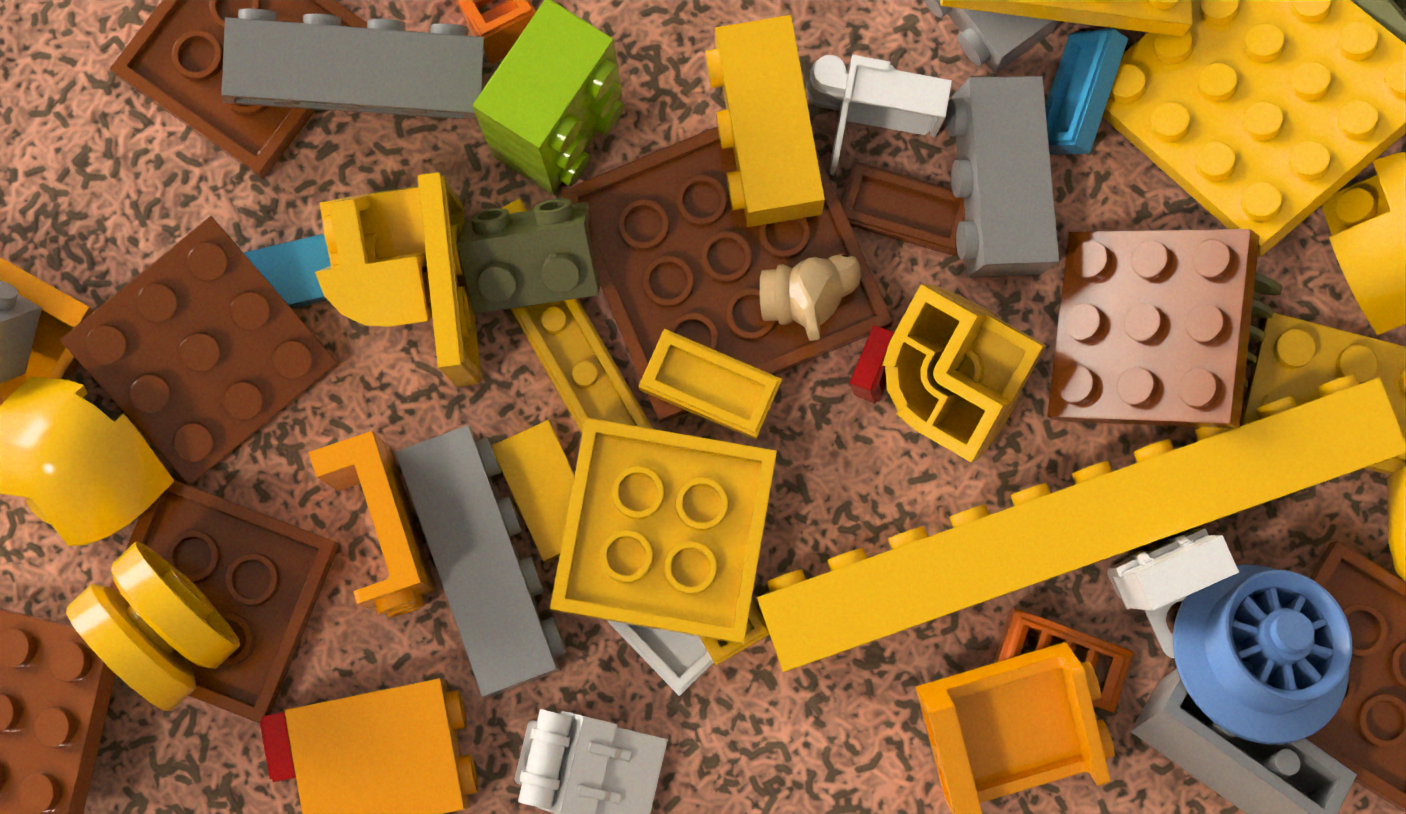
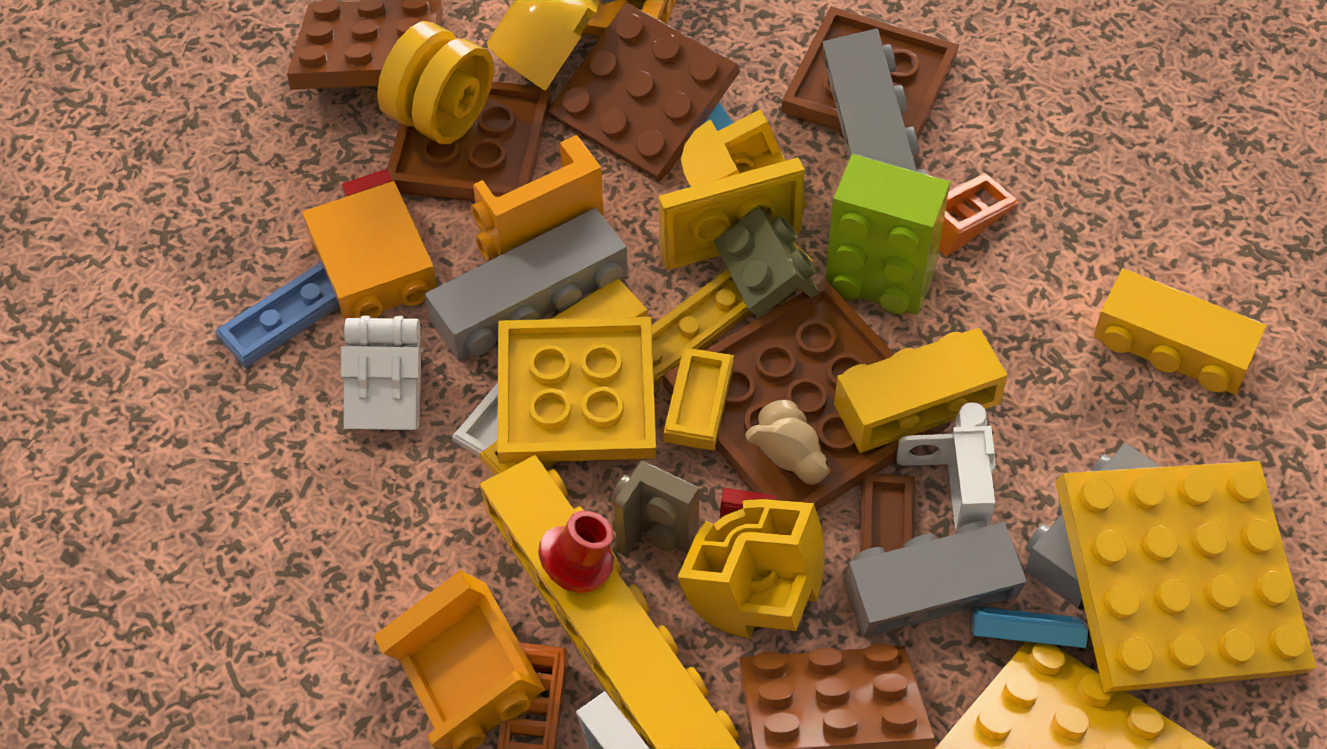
camera: 75 degrees right, 25 degrees down
none -> red piece [538,511,614,593]
none -> dark tan bracket [611,460,699,556]

